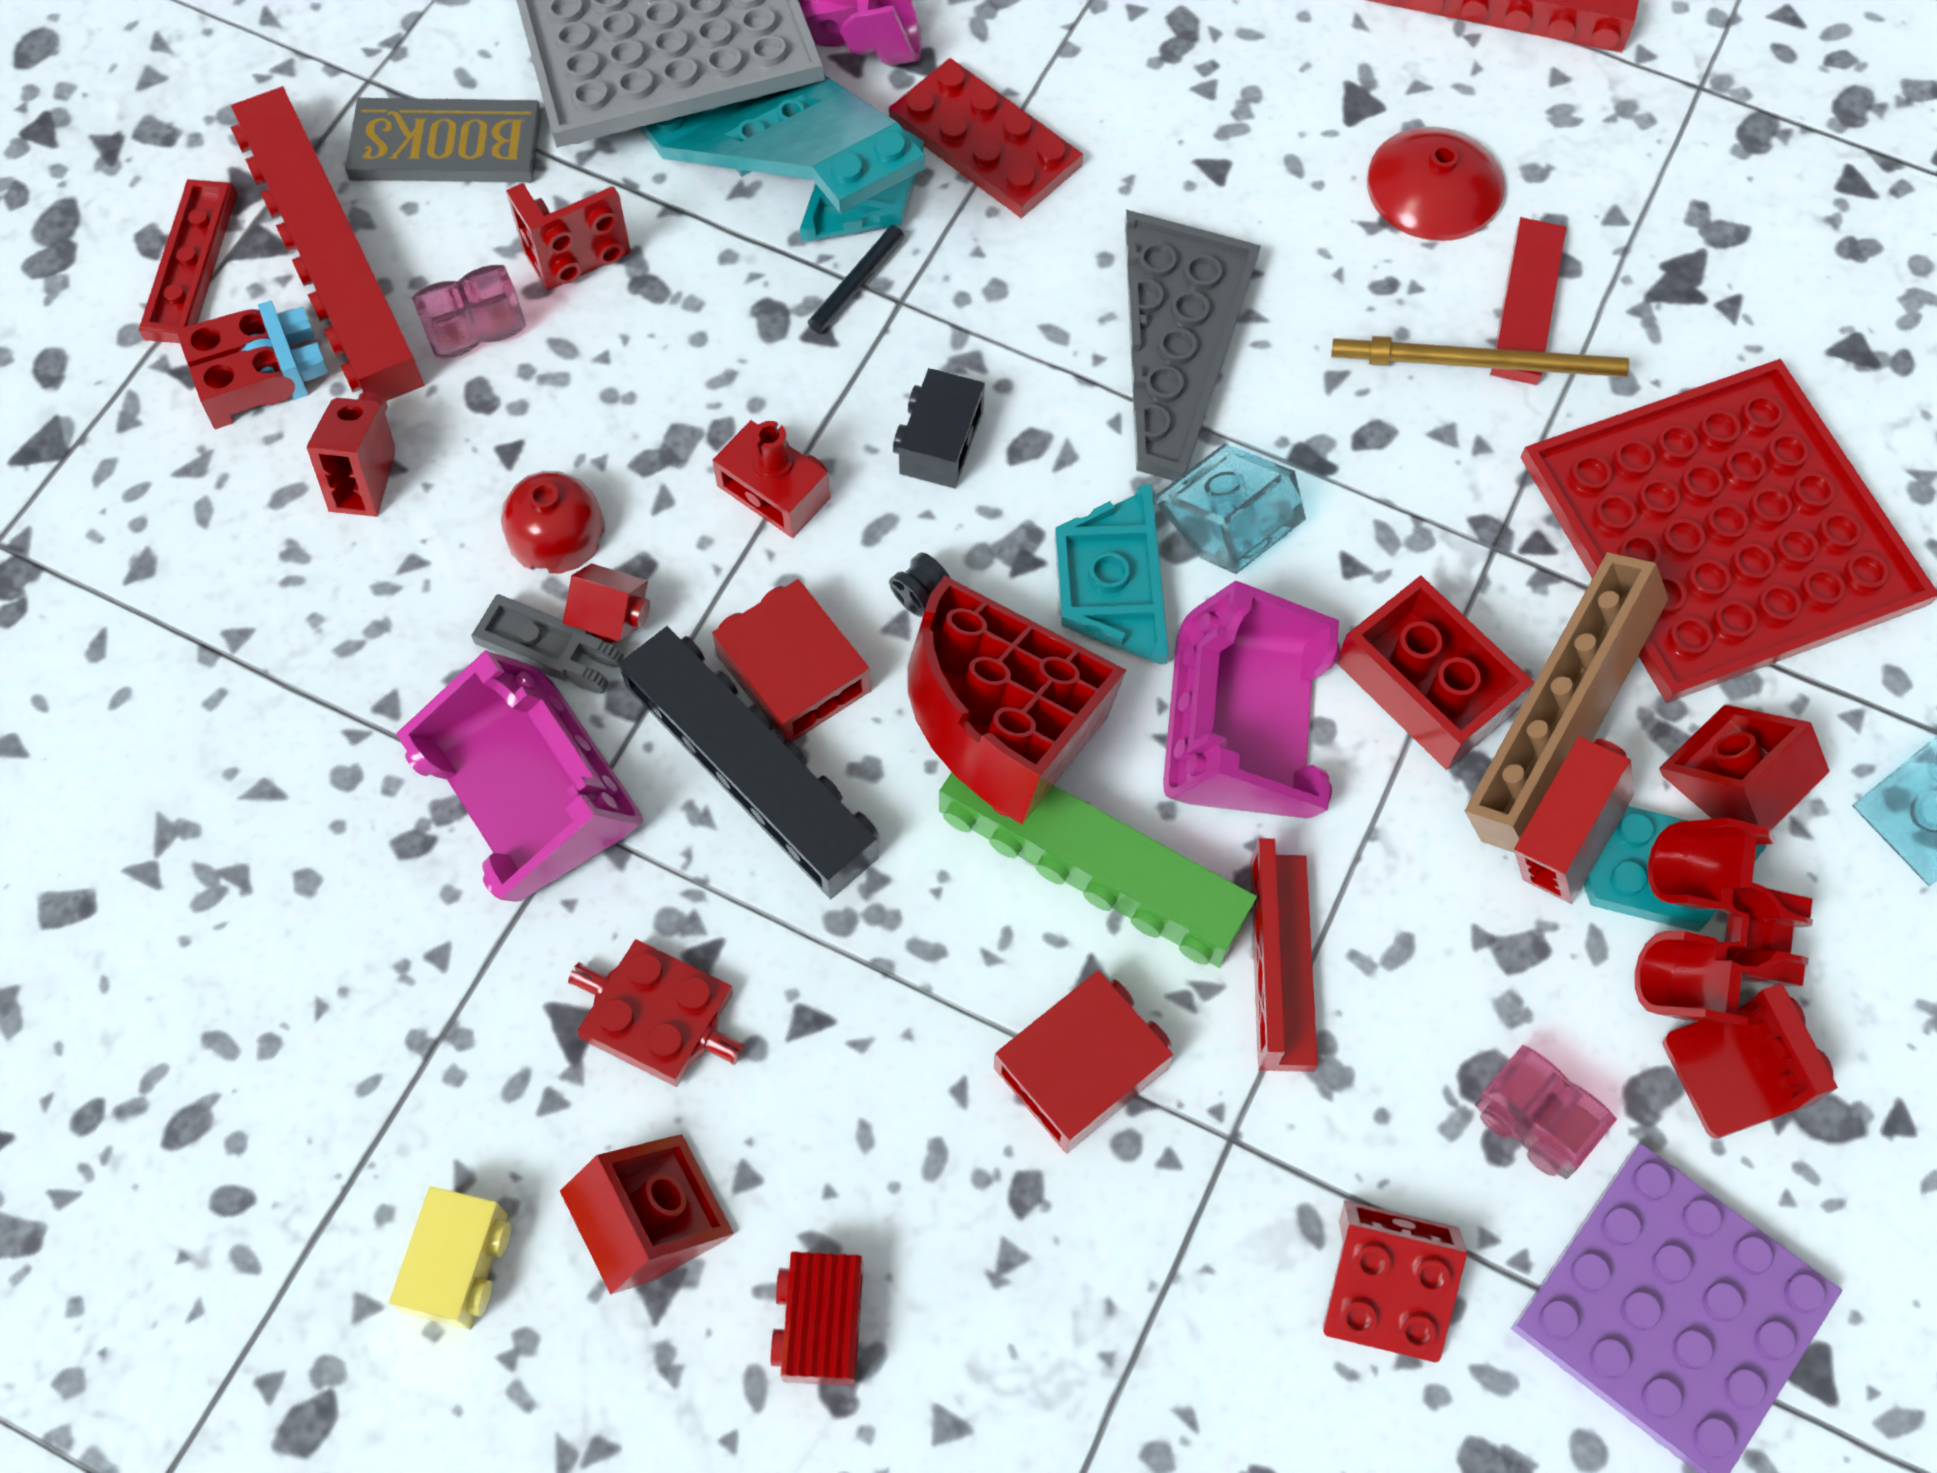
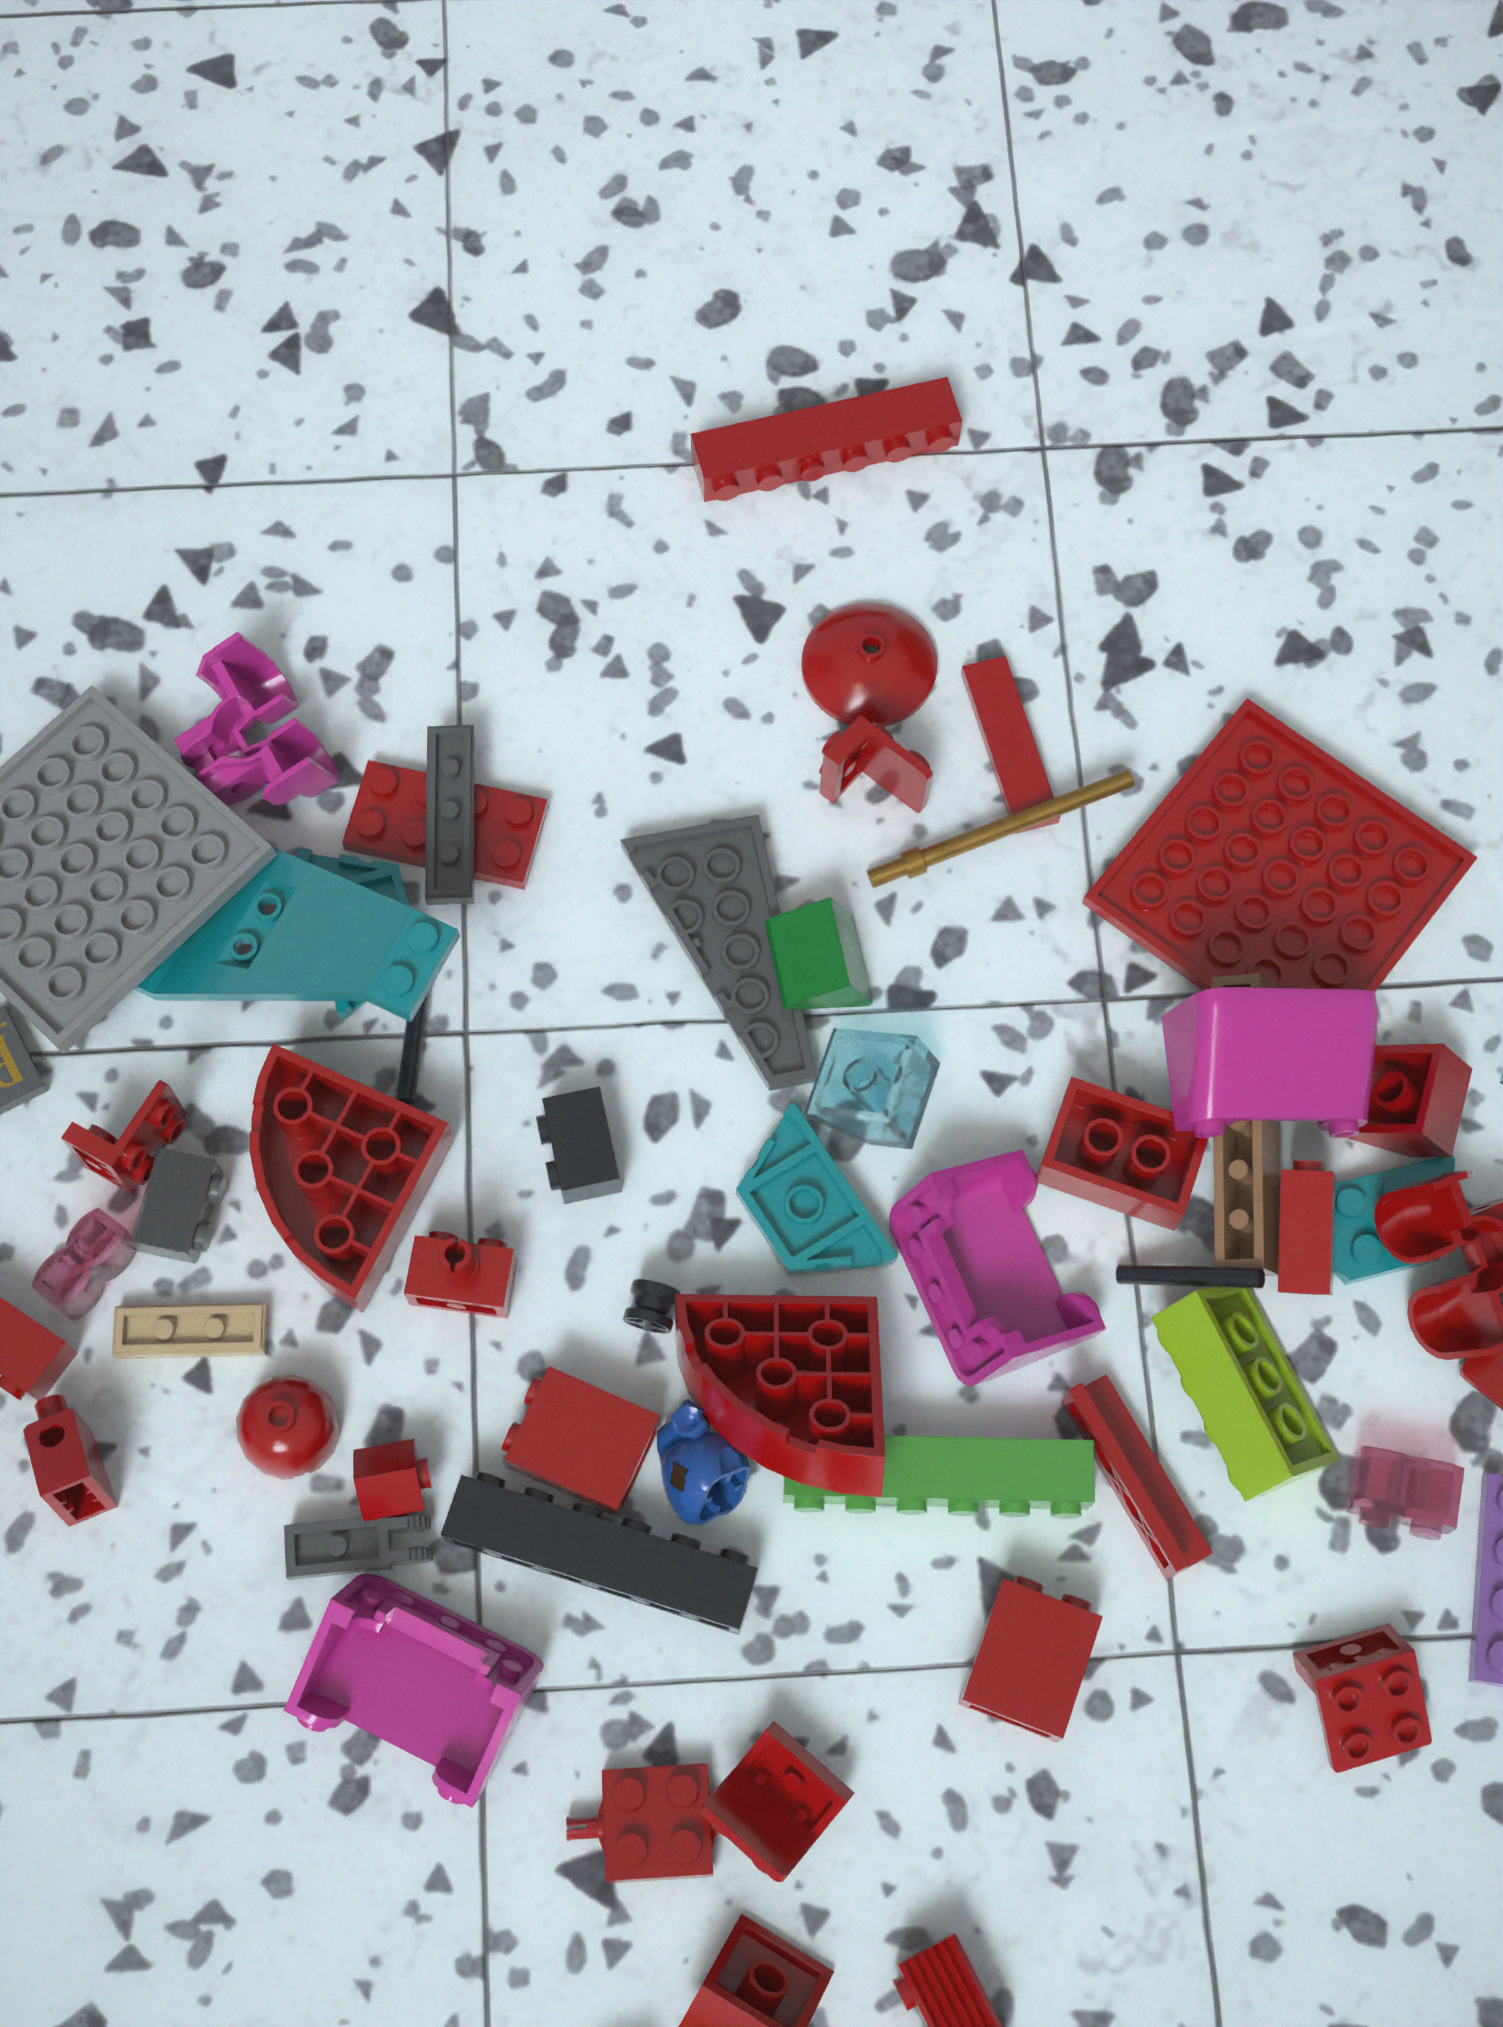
camera: 30 degrees left, 5 degrees up
none -> tan tile [112,1303,268,1359]
none -> dark grey brick [130,1147,227,1264]
none -> red brick [249,1043,454,1313]
none -> dark grey tile [425,725,476,905]
none -> blue piece [657,1399,752,1525]
none -> red bracket [700,1721,855,1882]
none -> green slope [764,897,873,1010]
none -> red bracket [819,715,933,813]
none -> black bar [1116,1264,1265,1288]
none -> lime slope [1151,1287,1340,1502]
none -> dark pink windscreen [1161,987,1379,1138]

